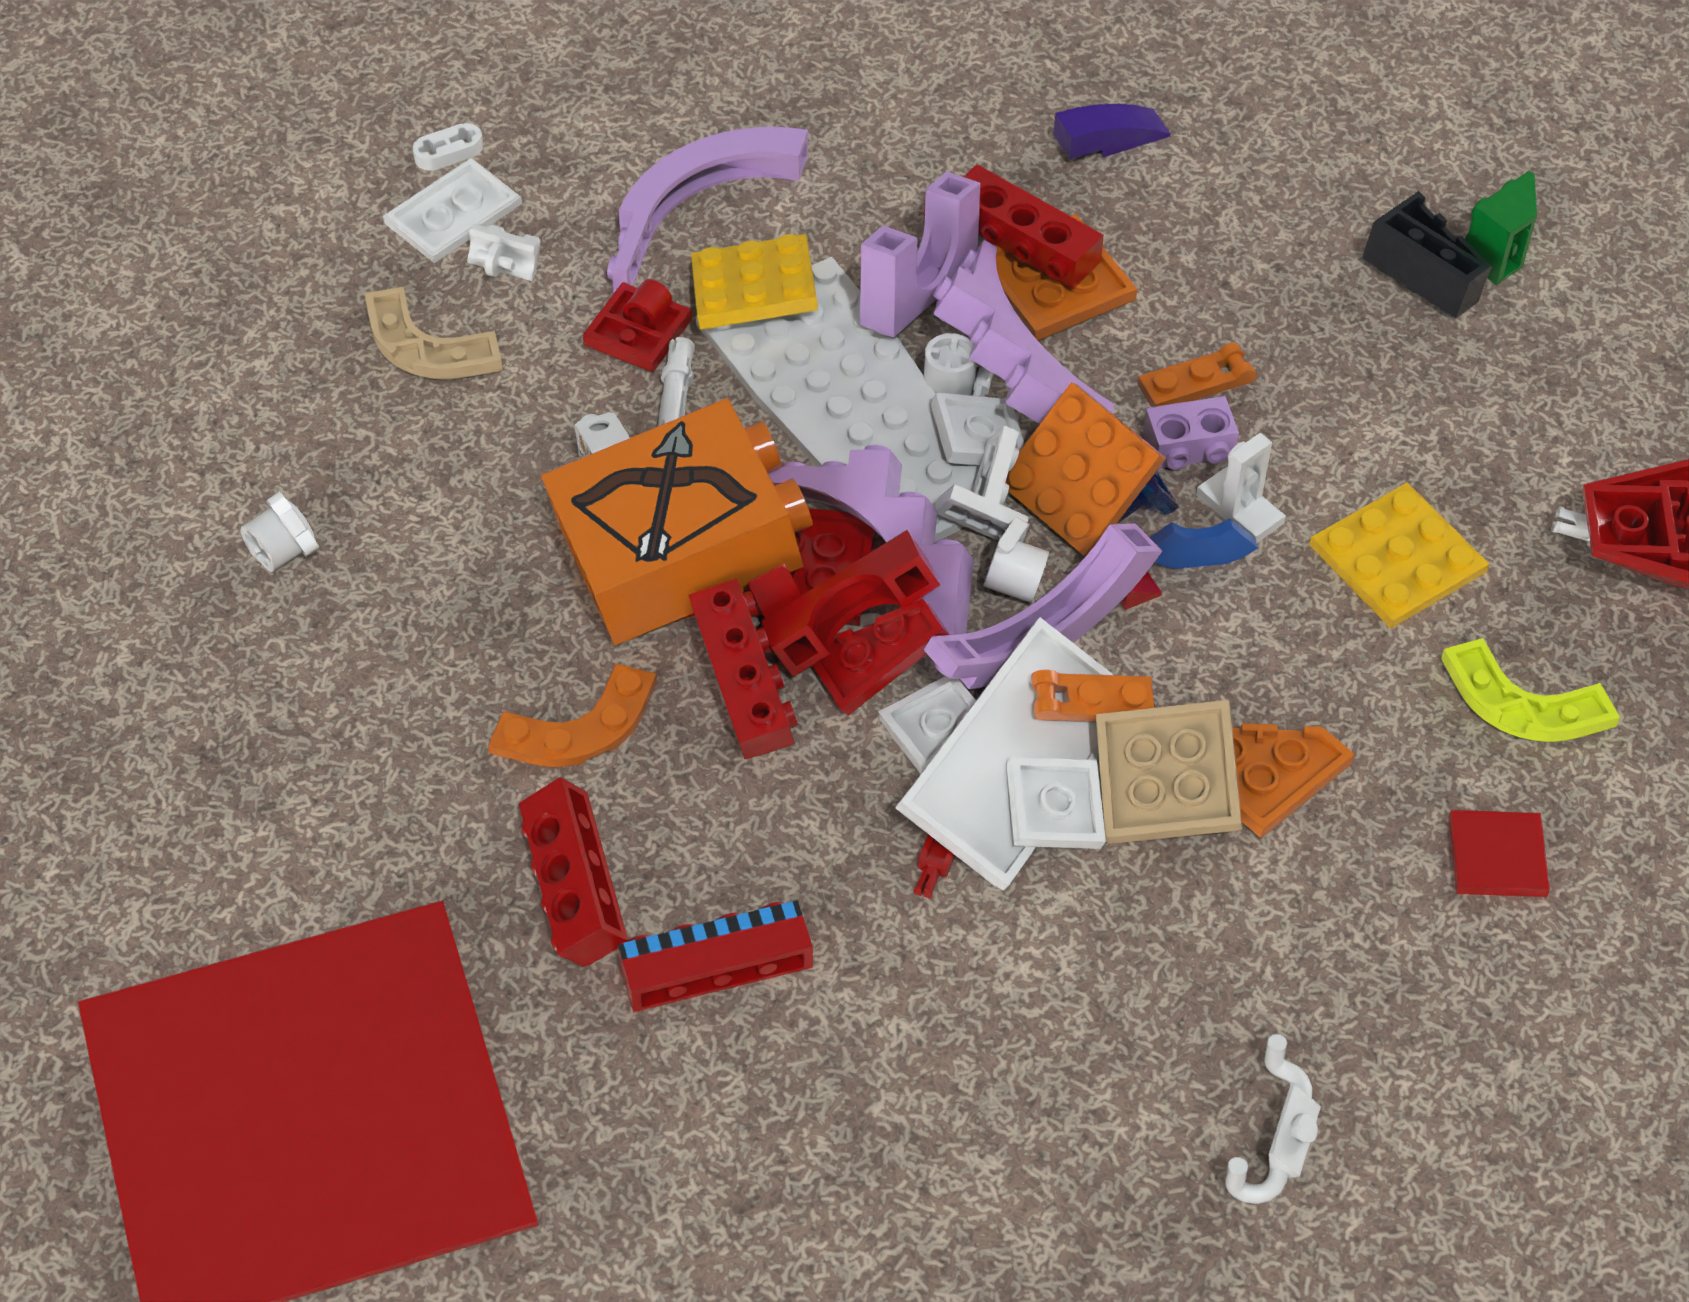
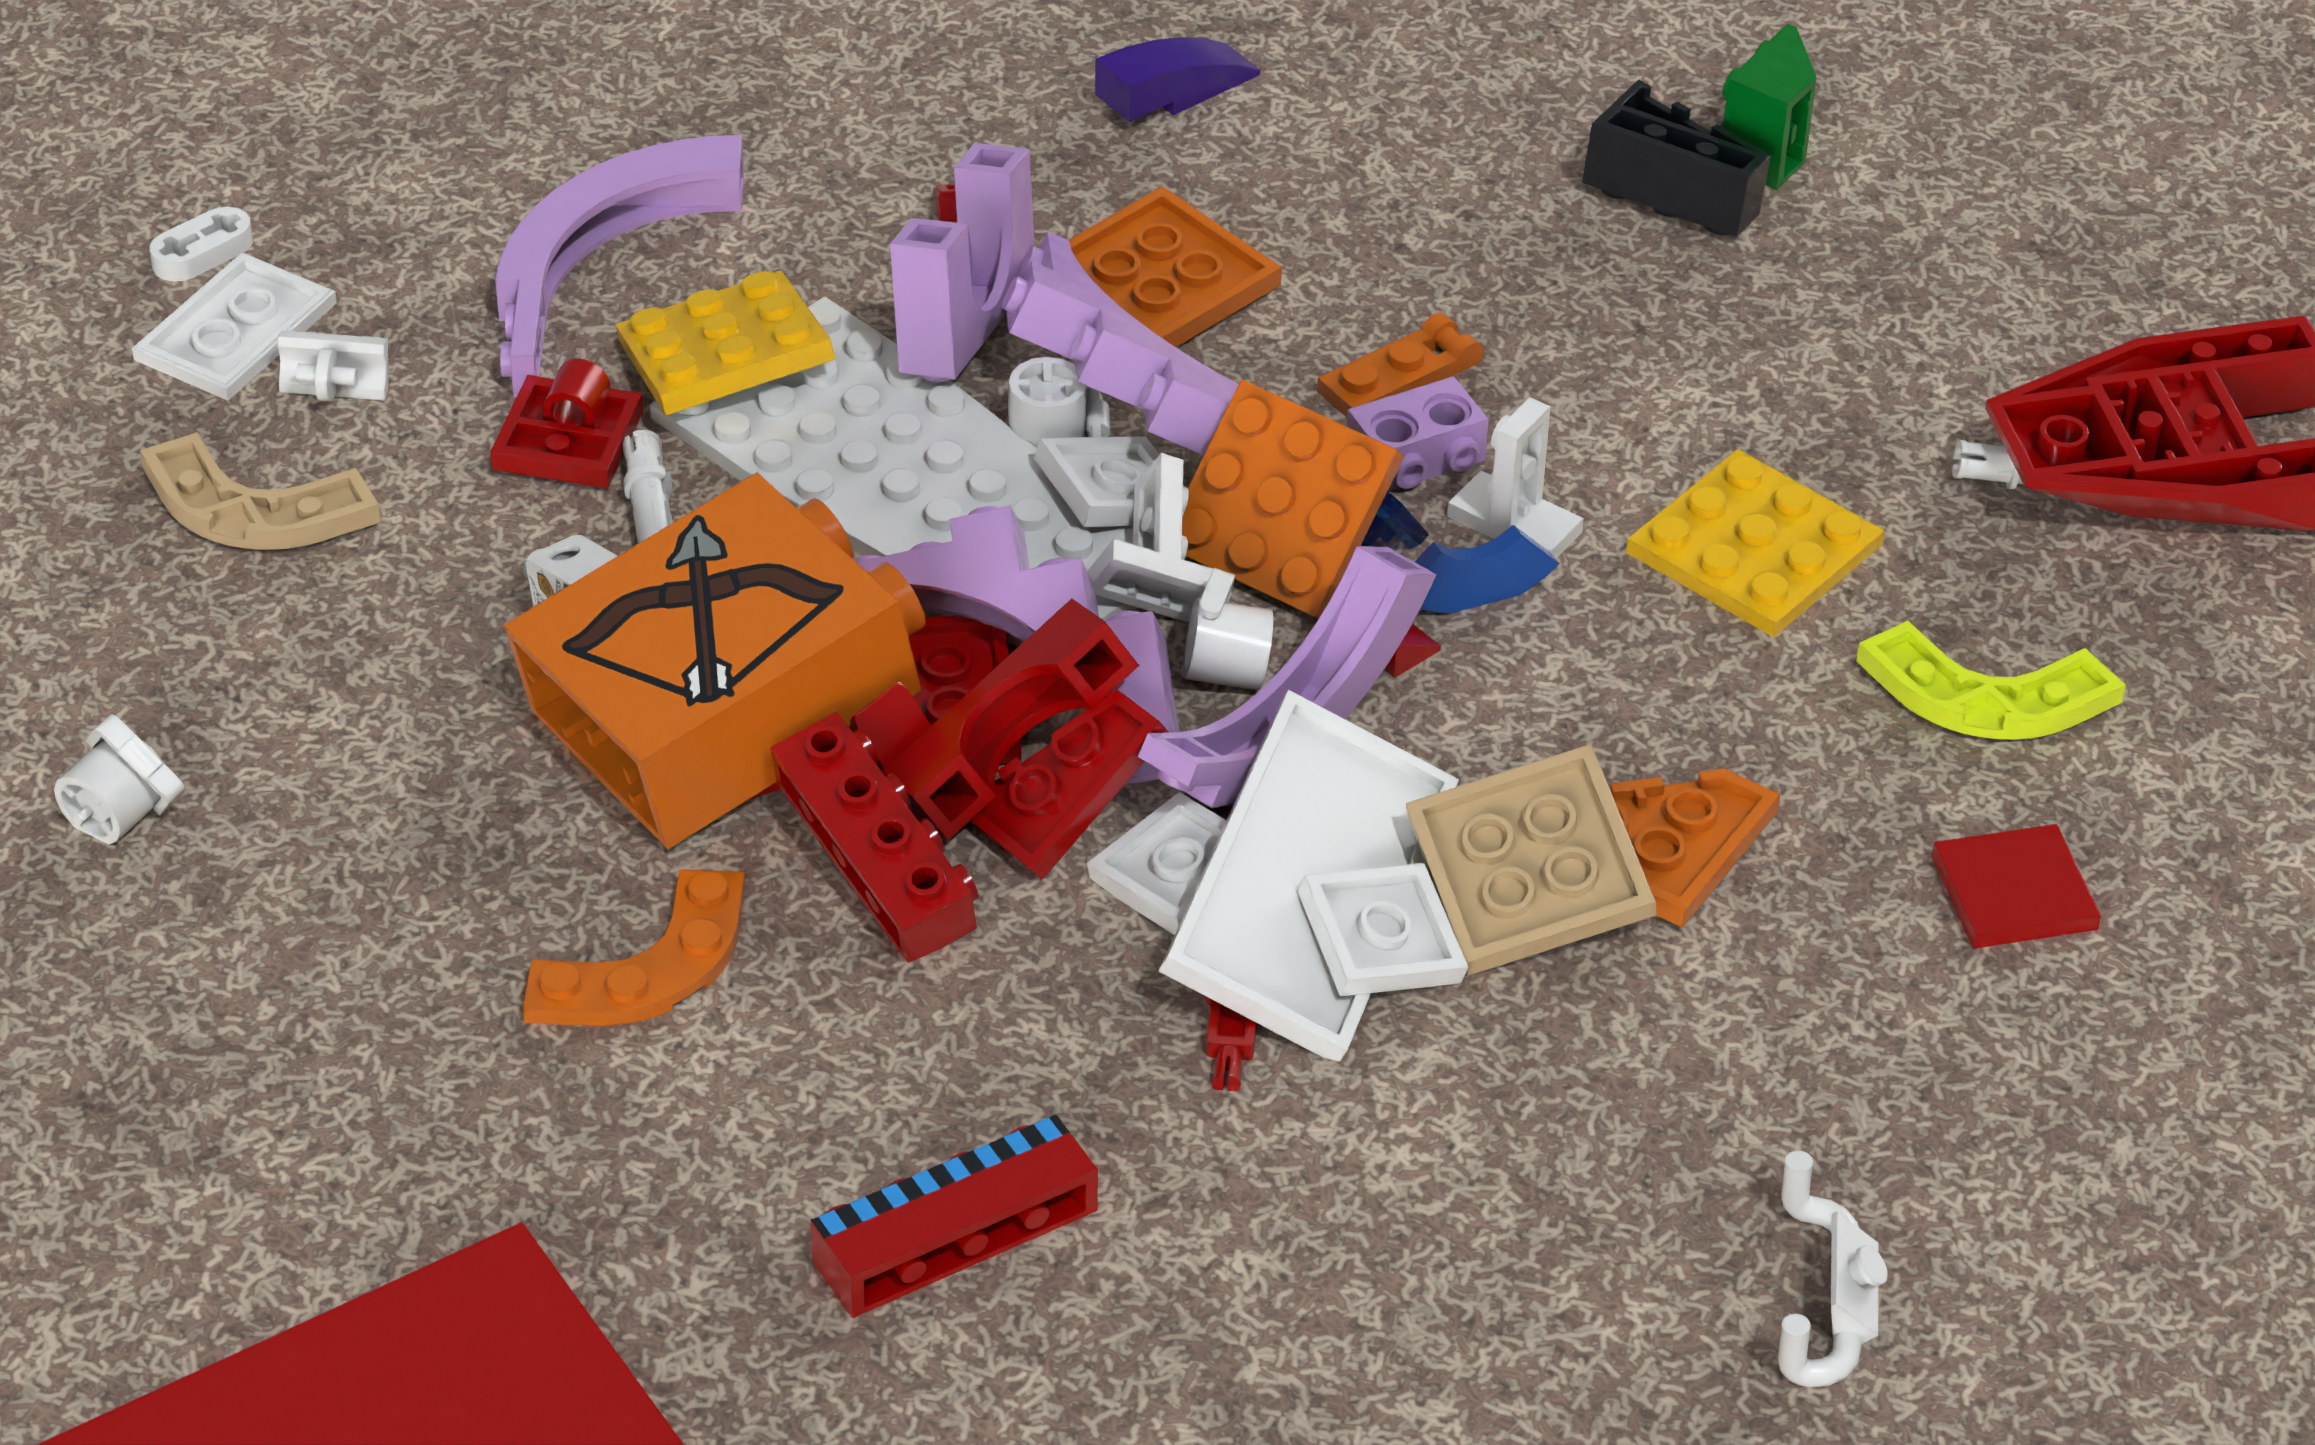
camera: 15 degrees left, 10 degrees down
red brick [518,777,629,967] -> none
red brick [963,164,1104,289] -> none
orange plate [1031,669,1154,722] -> none

